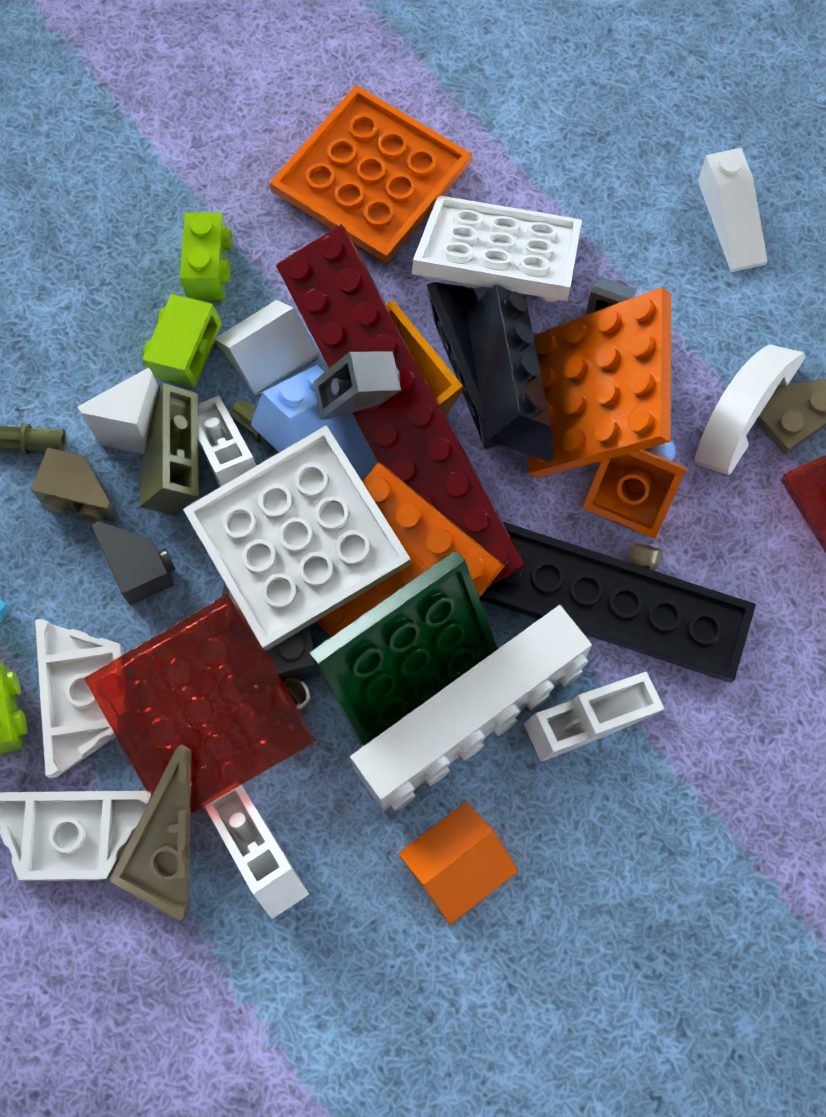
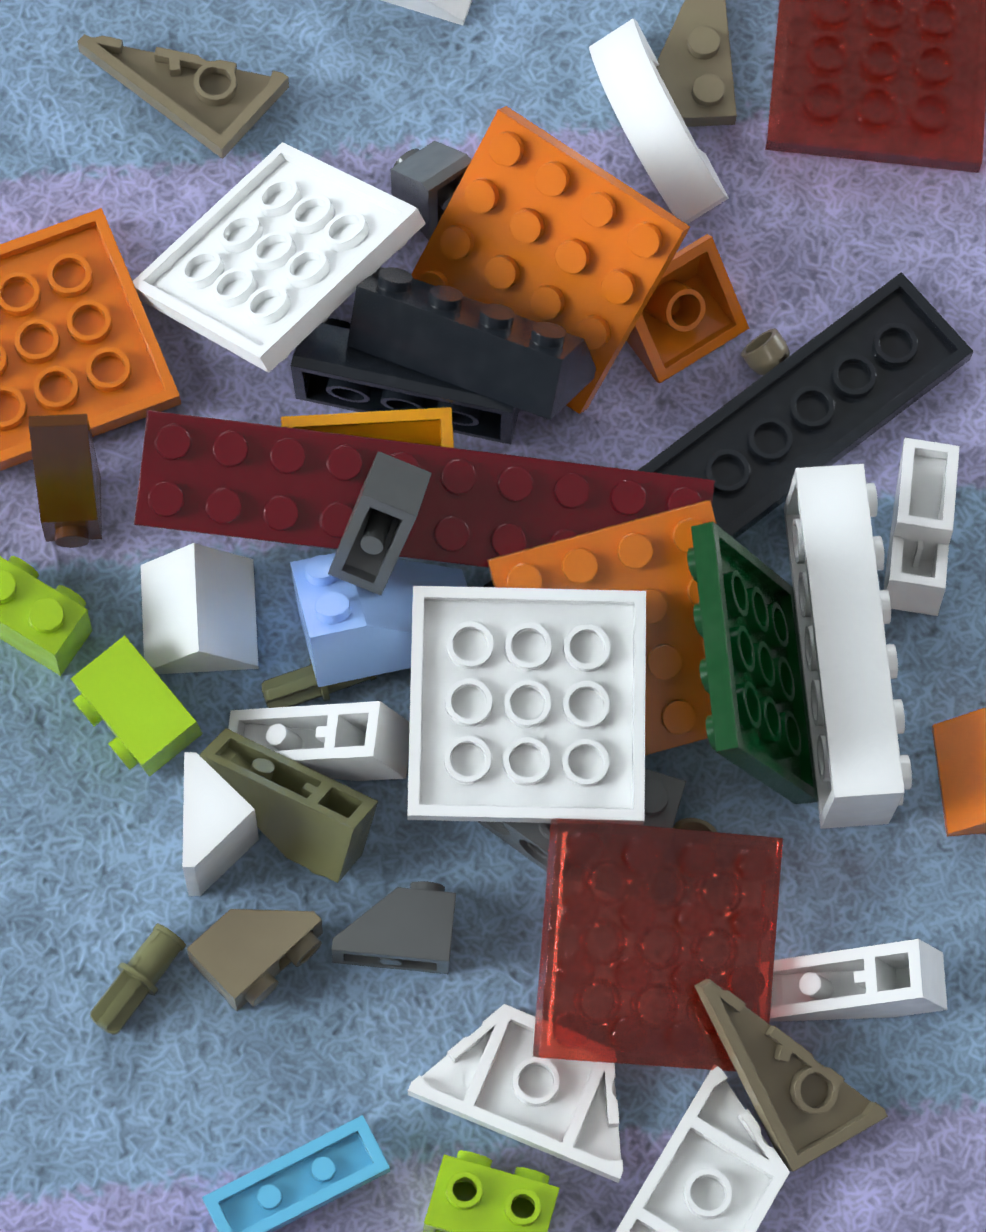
camera: 65 degrees left, 0 degrees up
none -> reddish brown slope [29,414,102,548]
none -> dark tan wing [77,34,289,159]

